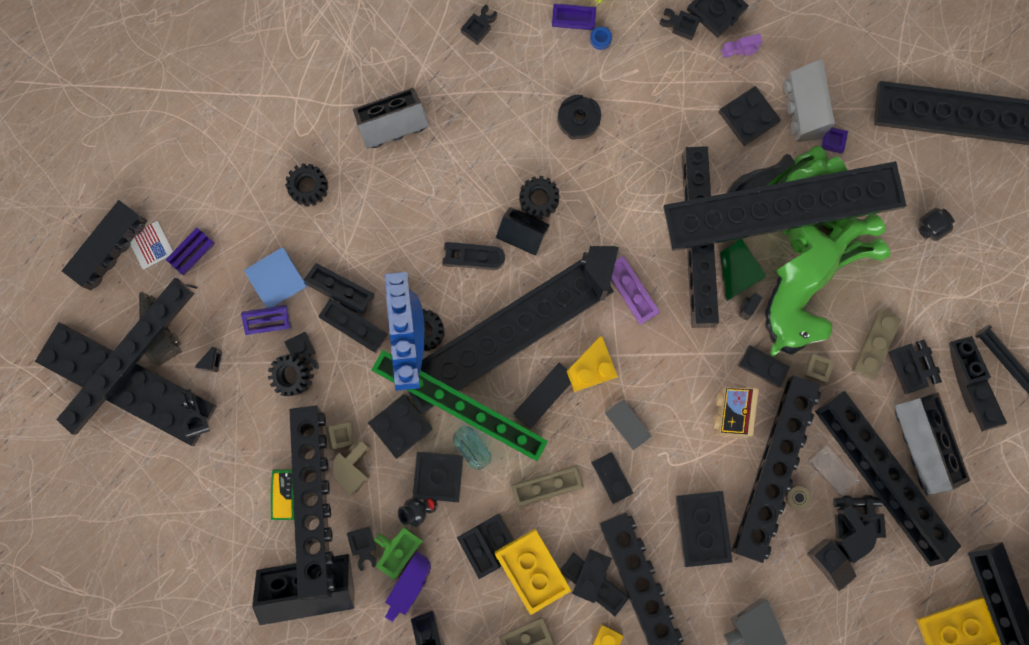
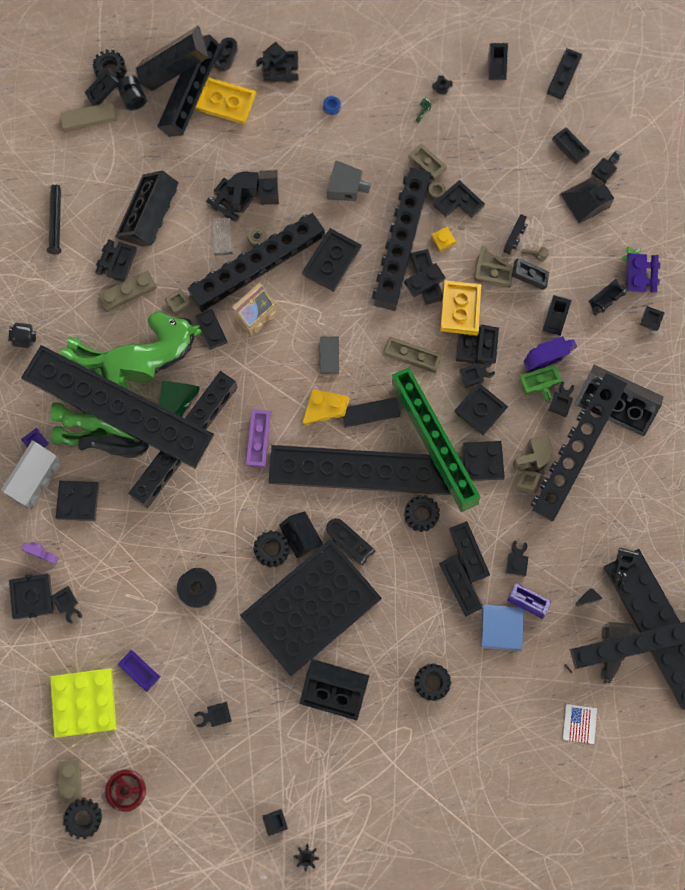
camera: 145 degrees left, 5 degrees down
black brick [62,200,147,291] -> none
dark purple tile [166,228,215,276] -> none
black tyre [268,354,314,397] -> none
slope [271,469,294,520] -> none
blue piece [385,272,425,391] -> none
black animal [398,498,438,527] -> none
clear light blue plate [453,426,491,470] -> none
black slope [581,246,619,301] -> none
blue tile [590,27,612,50] -> none
black plate [591,452,634,504] -> none
black plate [739,293,763,321] -> none
black brick [815,391,961,567] -> none
black slope [949,336,1007,432] -> none
none -> black plate [240,539,382,677]
none -> black plate [459,362,495,388]

